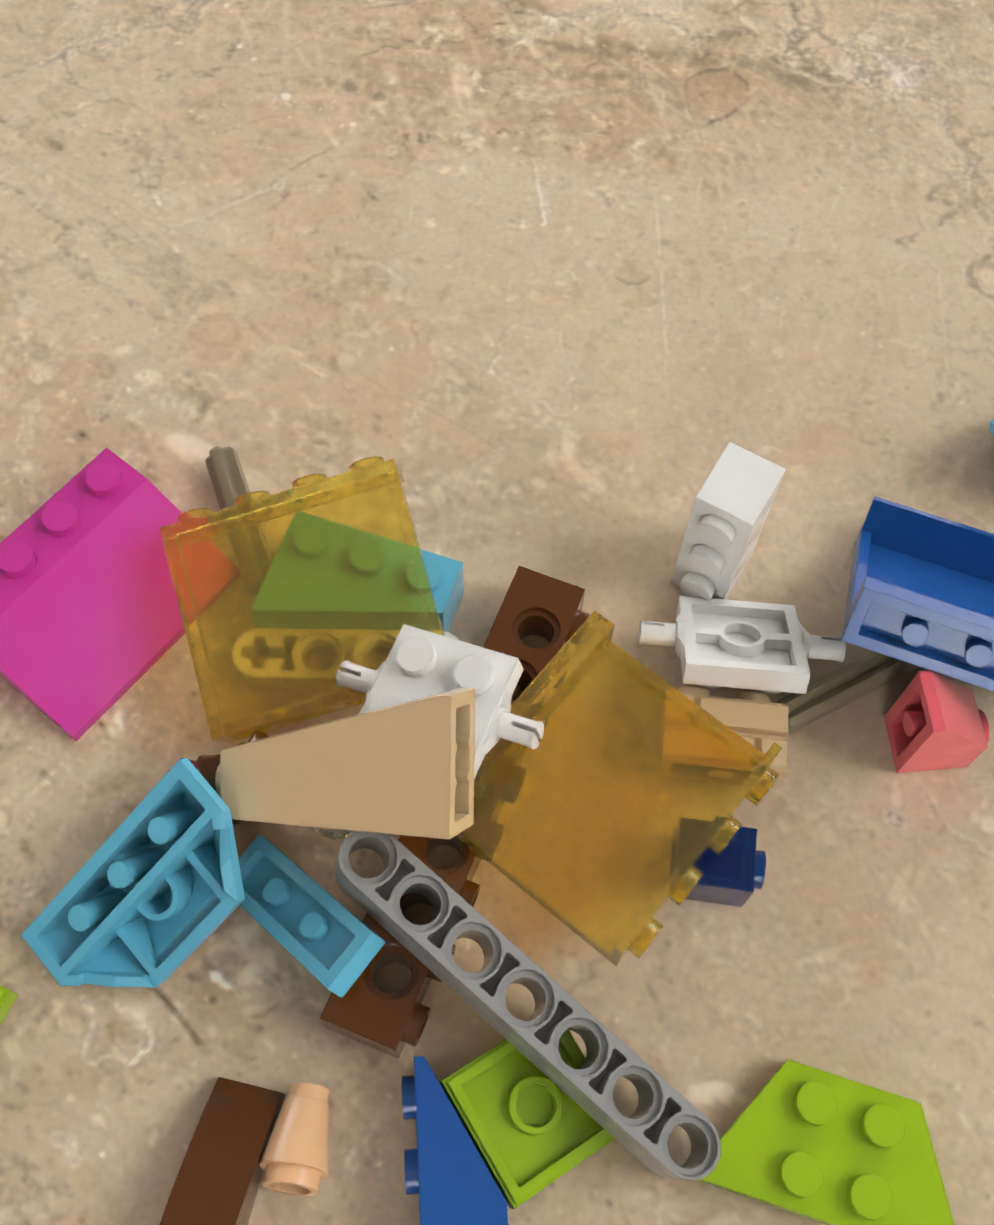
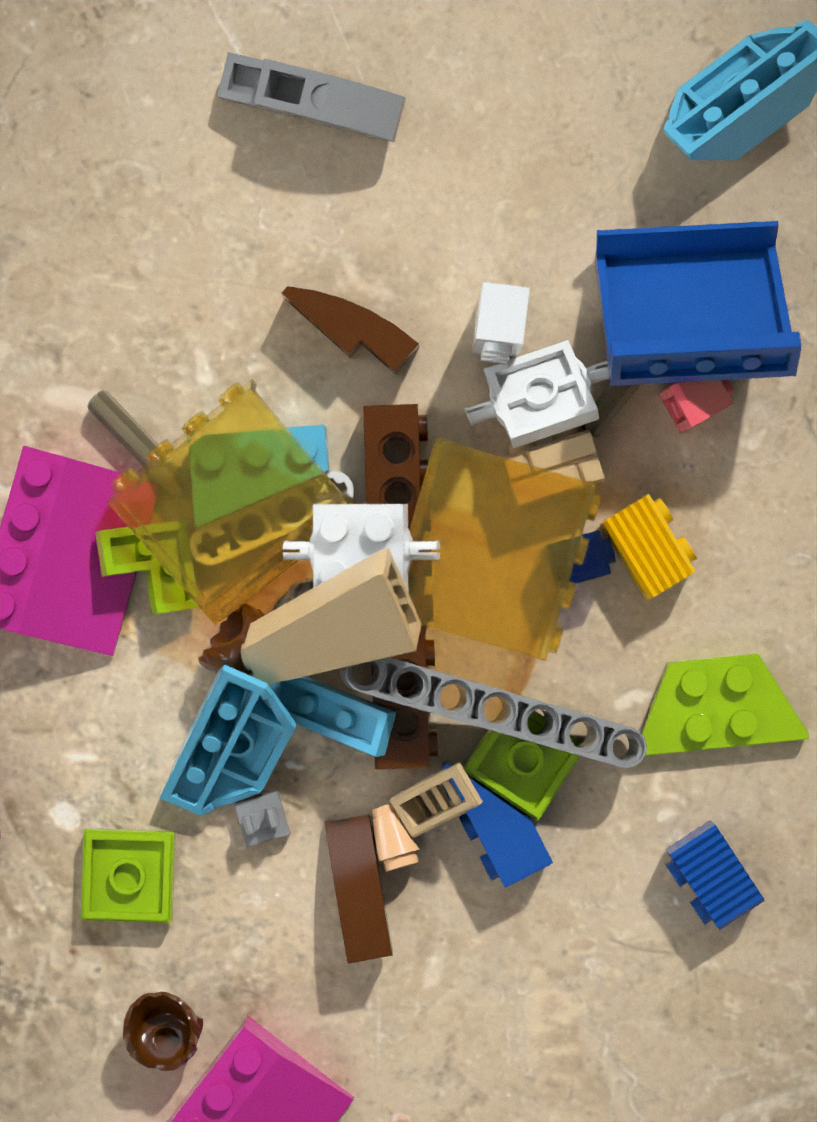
camera: 20 degrees left, 25 degrees up
none -> lime plate [95,519,200,615]
none -> light grey slope [217,52,406,142]
none -> light grey tile [234,790,291,847]
none -> reddish brown slope [282,286,419,374]
none -> tan slope [390,762,483,839]
none -> yellow brick [599,494,697,600]

